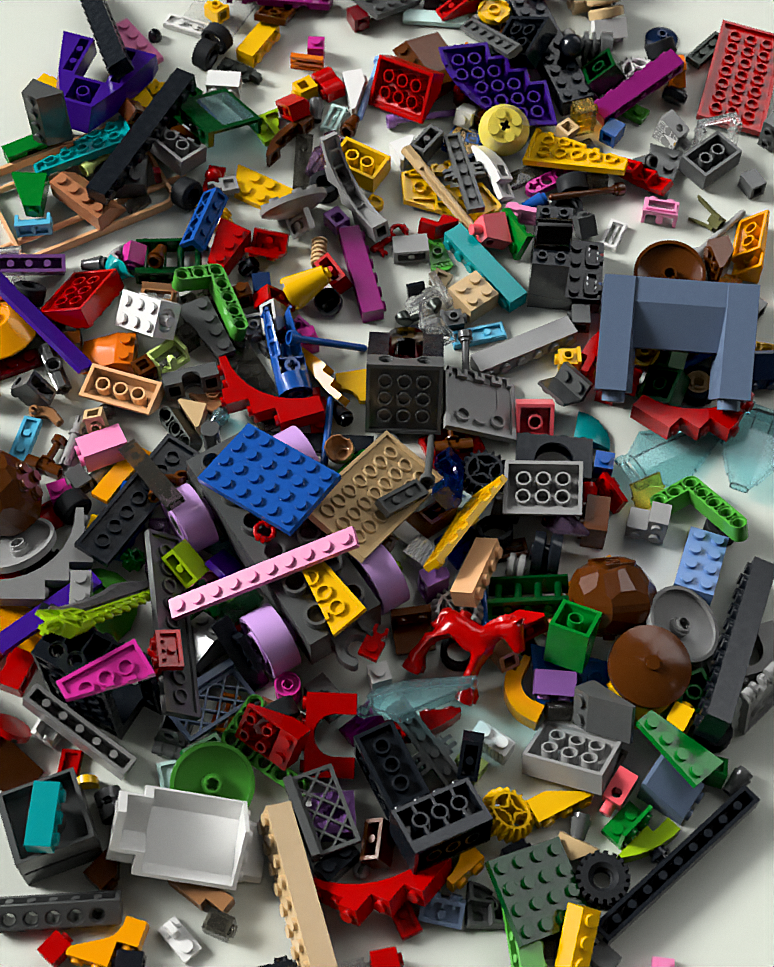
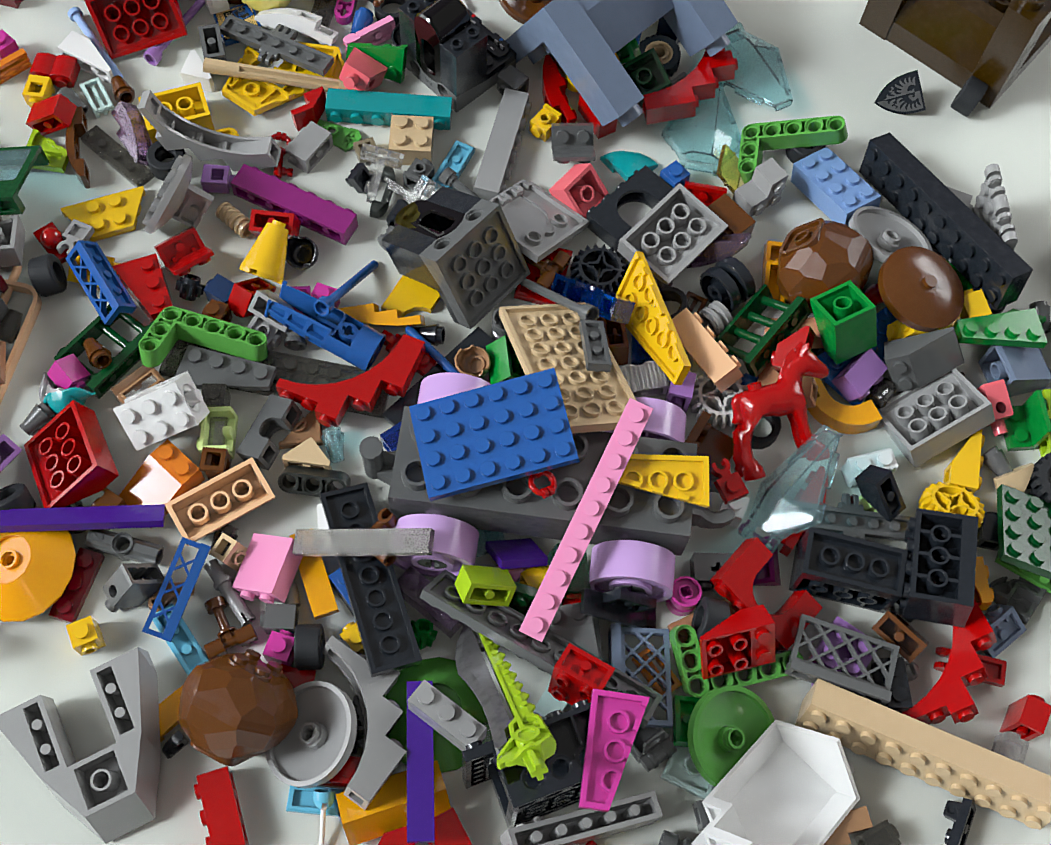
camera: 55 degrees left, 5 degrees up
none -> blue fence [142,537,211,642]

